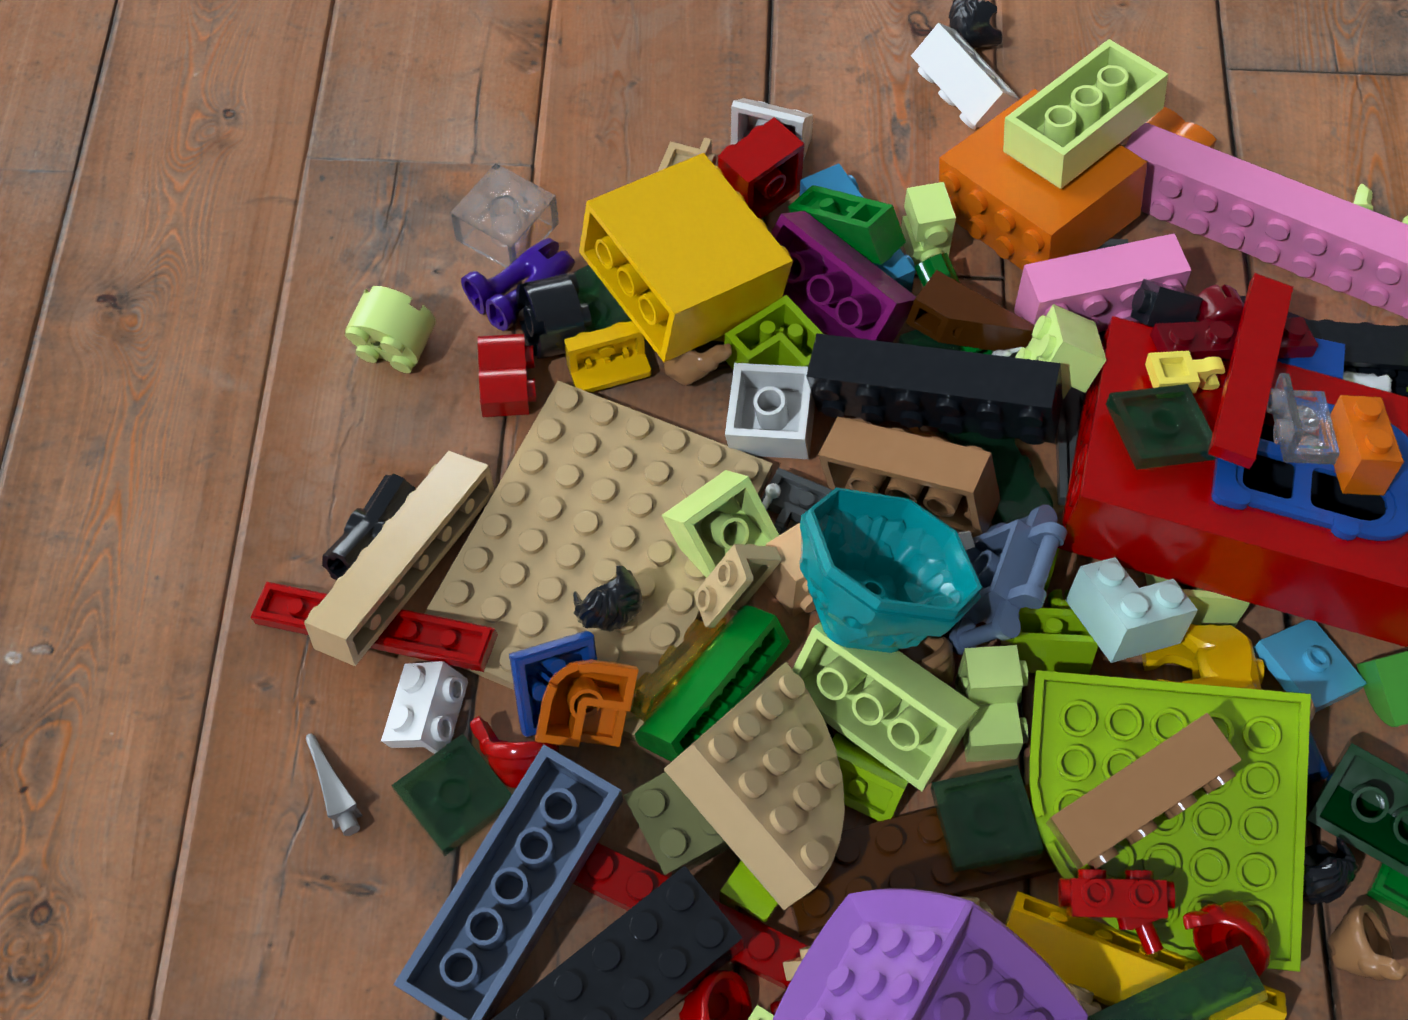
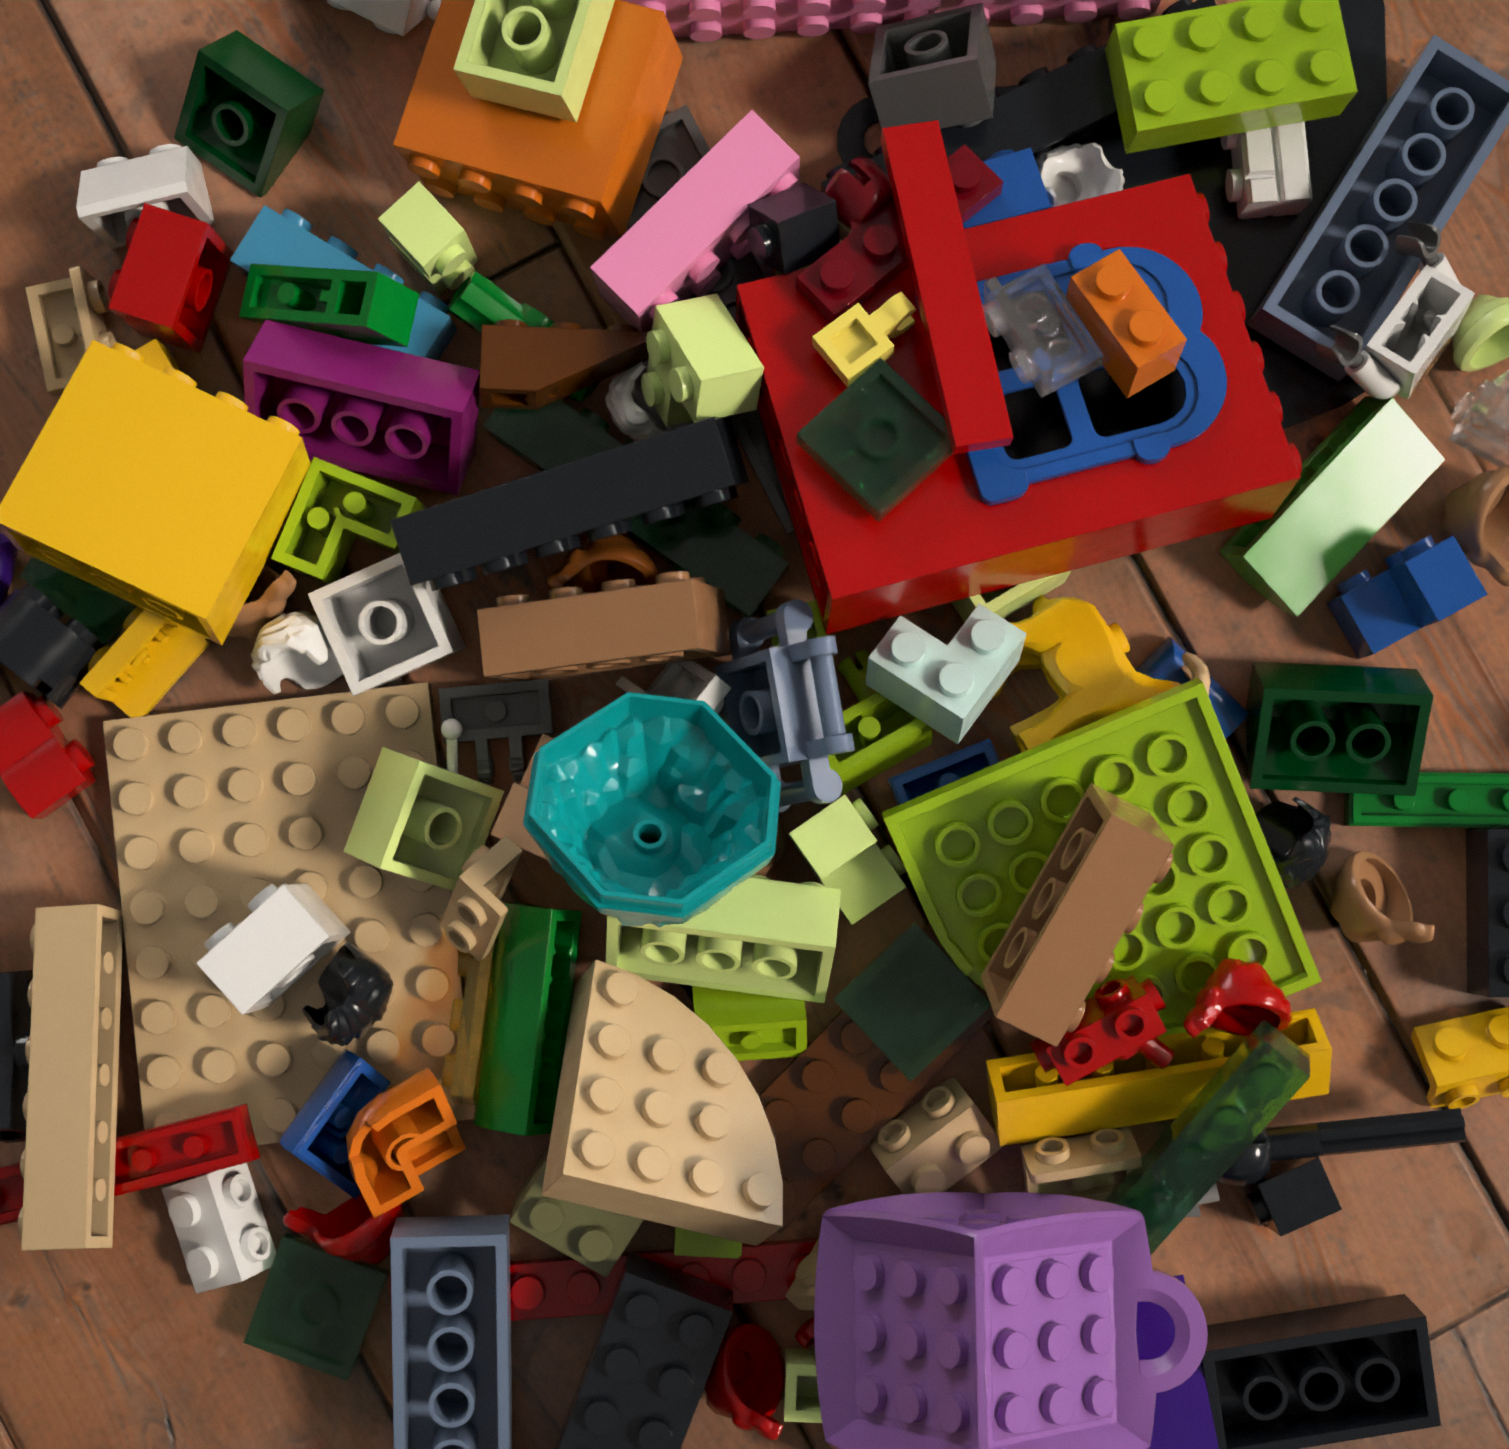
camera: 30 degrees left, 25 degrees up
light grey piece [306,733,363,836] -> none
medium azure plate [1253,619,1367,713] -> none
none -> dark green slope [174,30,324,198]
none -> white brick [196,883,351,1015]
none -> white hair [250,611,343,694]
none -> dark grey brick [868,3,997,129]

